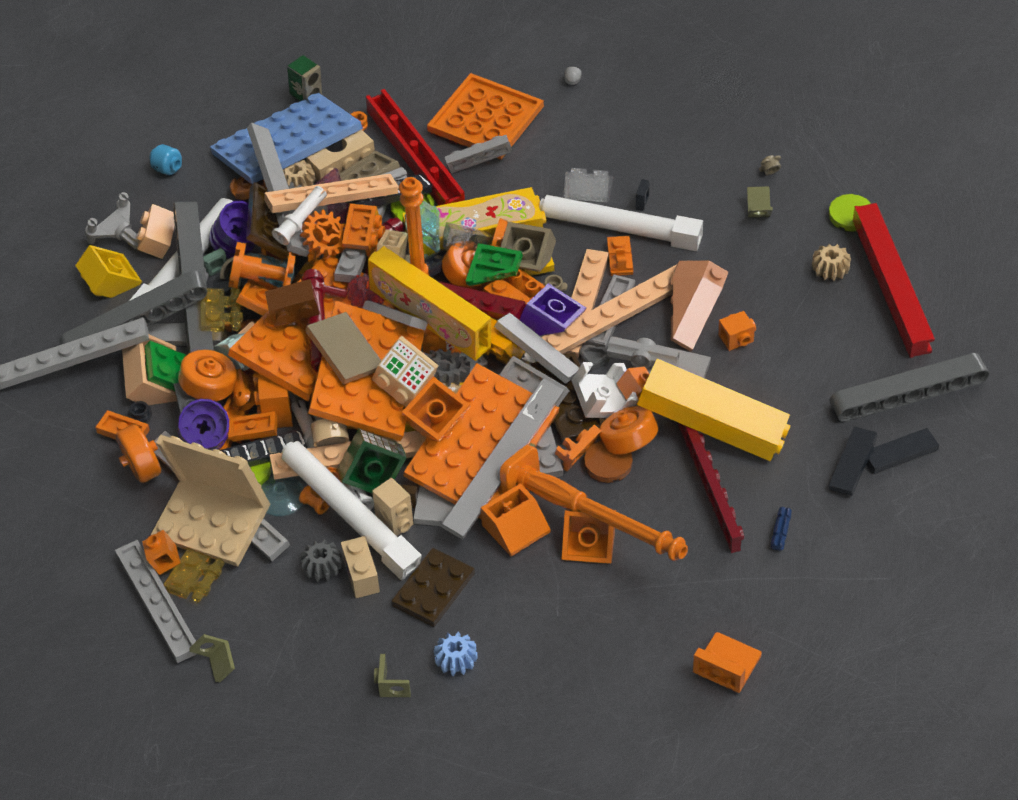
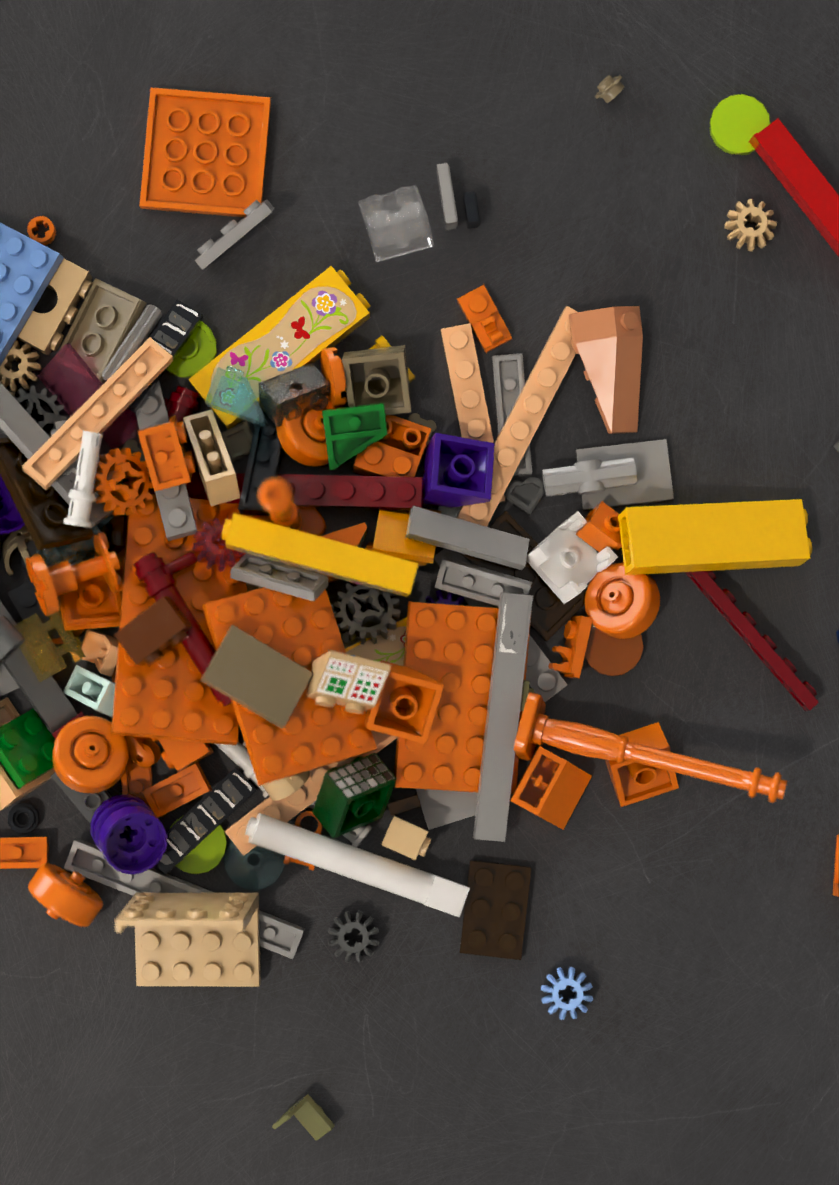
camera: 30 degrees left, 35 degrees up
light grey plate [115,540,196,663] -> none
orange brick [142,530,181,575] -> none
clear yellow plate [163,548,225,602] -> none
tan brick [341,536,380,598] -> none
red tile [366,89,465,206] -> none
olive bracket [374,654,411,697] -> none
white brick [539,195,703,252] -> none
dark tan plate [542,275,568,291] -> none
light grey hinge [564,67,582,85] -> none
orange brick [718,311,756,351] -> none
olive bracket [747,186,773,217] -> none
none -> light grey tile [437,163,458,230]

